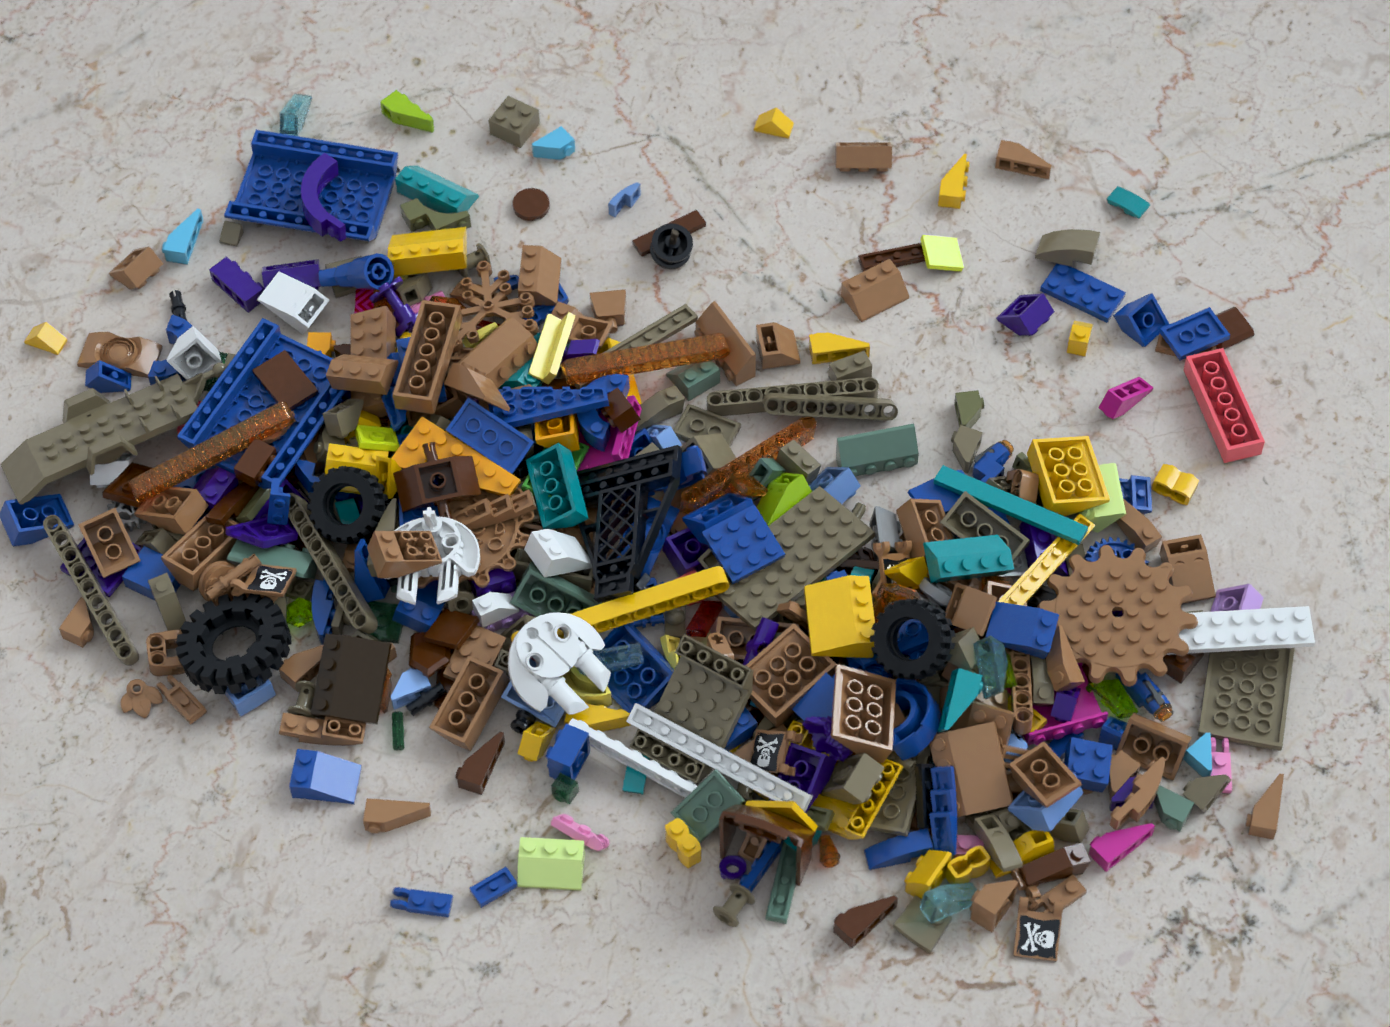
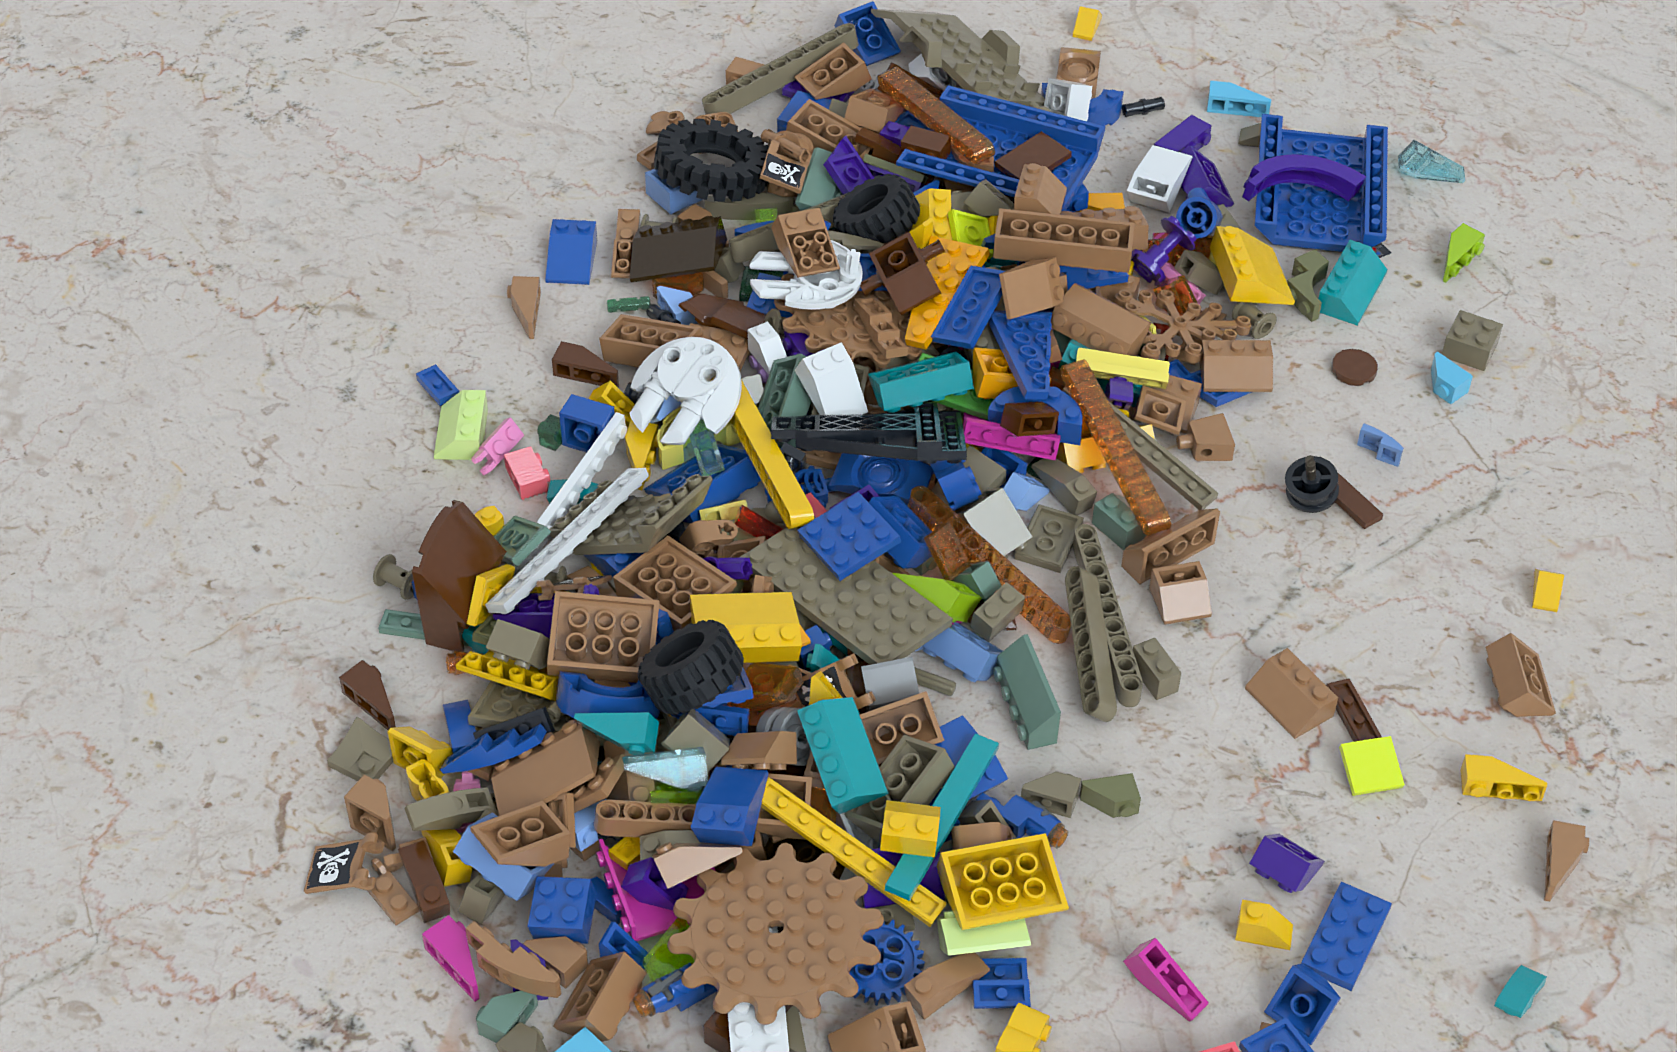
camera: 85 degrees right, 10 degrees down
blue slope [85,360,131,393] -> none
medium nougat slope [109,246,163,289] -> none
dark tan slope [148,573,186,631] -> none
blue bracket [267,478,291,525] -> none
blue hinge [390,887,453,917] -> none
yellow slope [809,332,870,364] -> none
clear light blue slope [919,883,977,924] -> none
dark tan slope [1035,229,1100,267] -> none
none -> coral brick [504,446,551,500]
none -> yellow slope [880,800,941,858]

